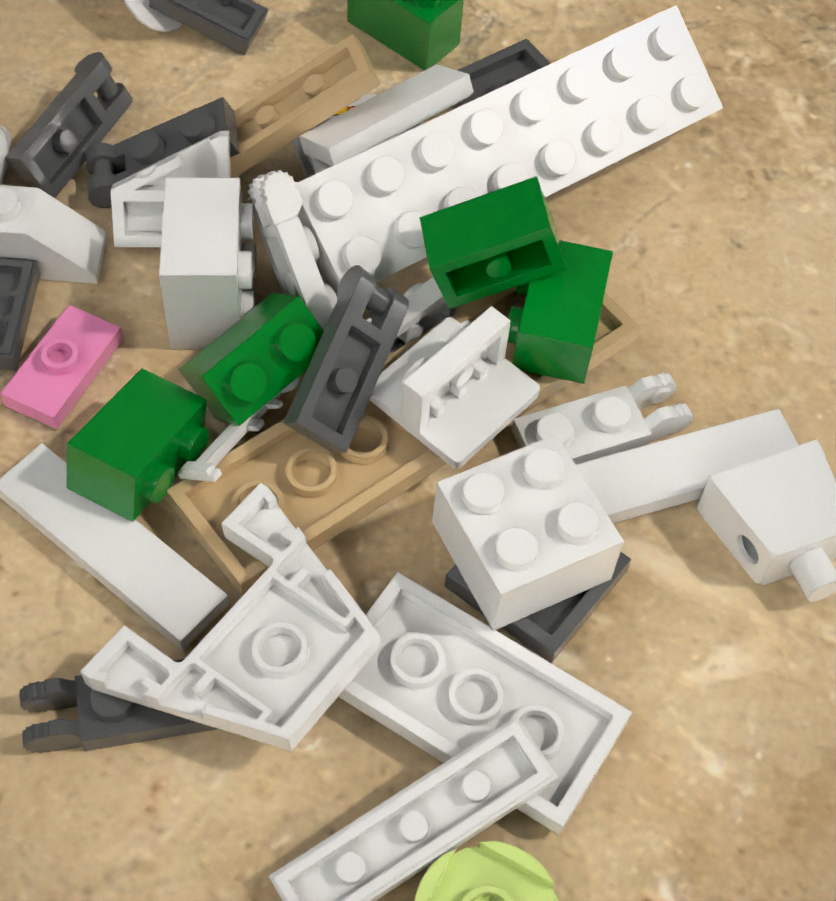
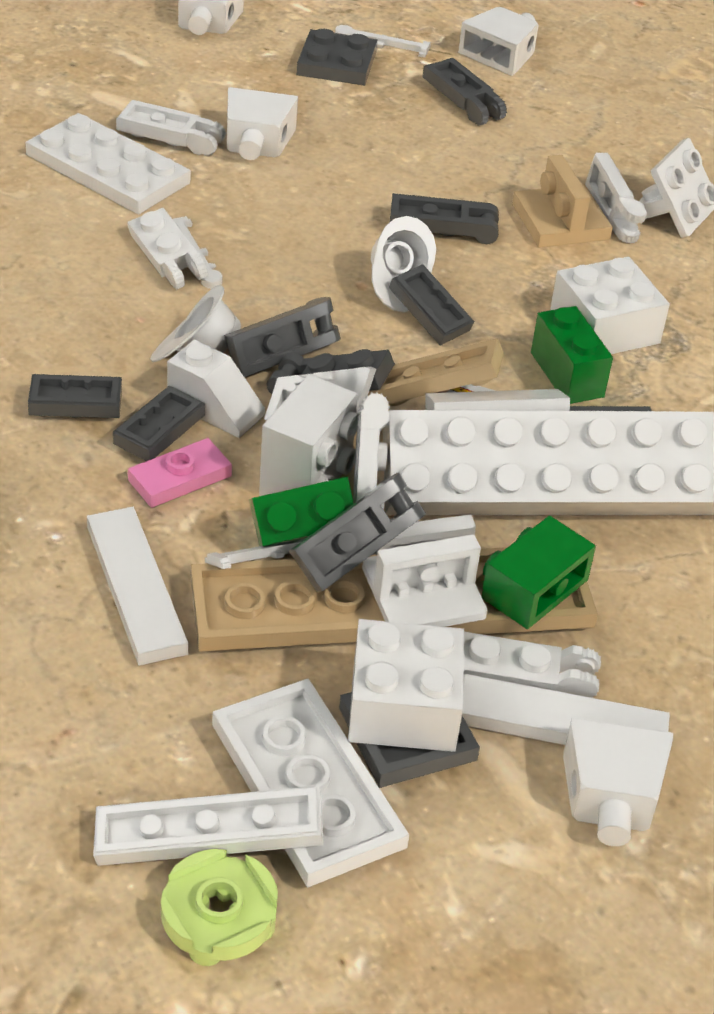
camera: 30 degrees right, 15 degrees down
dark grey hinge [19,658,218,753] -> none
green brick [66,368,209,522] -> none
white wing [80,483,381,751] -> none
green brick [419,176,567,309] -> none

